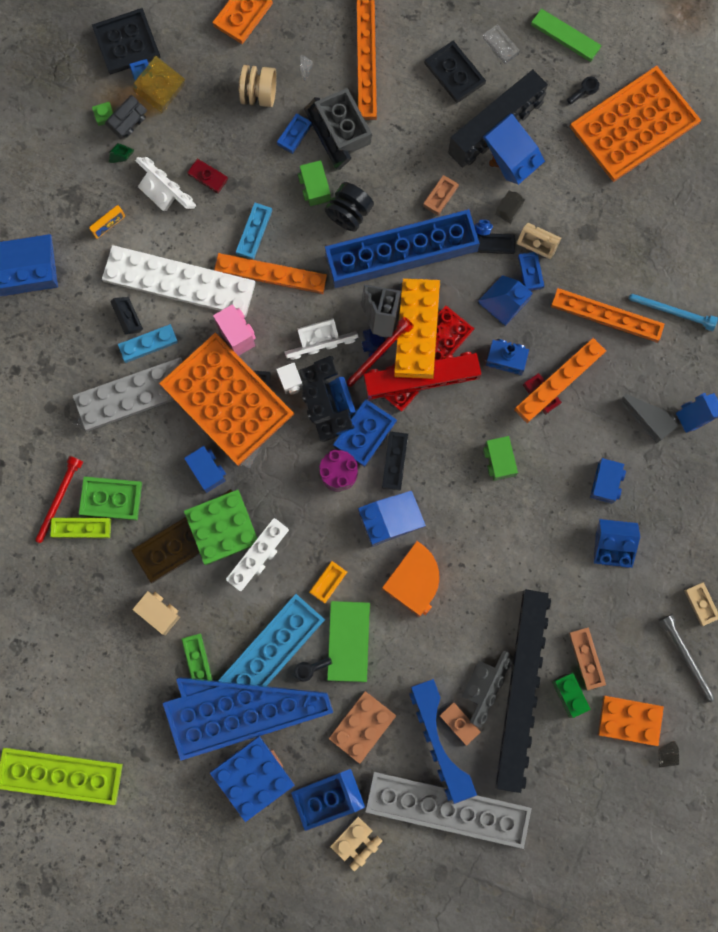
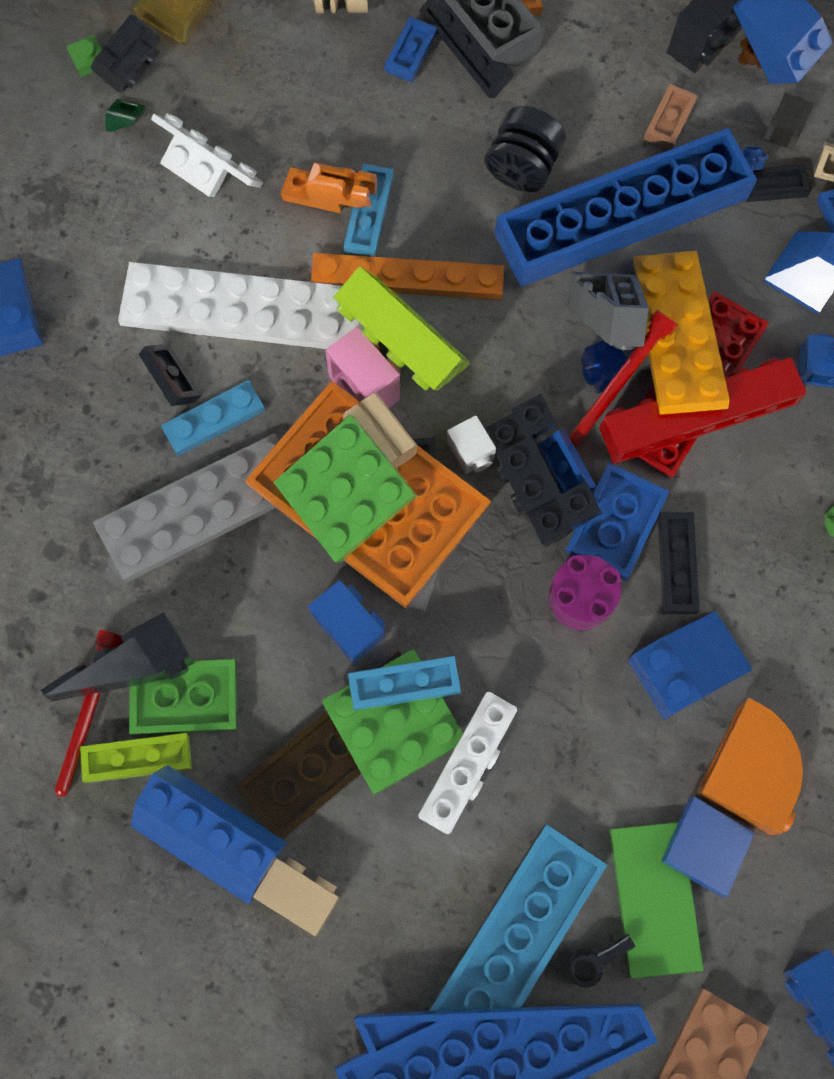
camera: 10 degrees left, 5 degrees down
light orange tile [89,205,125,239] -> none
bright green tile [182,633,213,681] -> none
dark red plate [187,158,228,194] -> none
white bracket [284,319,359,360] -> none
bright green brick [297,160,331,206] -> none
light orange tile [309,561,347,604] -> none
none -> black wedge [41,612,194,702]
none -> blue slope [130,765,287,905]
none -> bright green plate [273,415,418,563]
none -> orange plate [280,162,377,214]
none -> lime slope [333,266,471,391]
none -> tan brick [343,393,417,469]
none -> dark azure plate [348,656,461,711]
none -> blue tile [661,797,754,898]

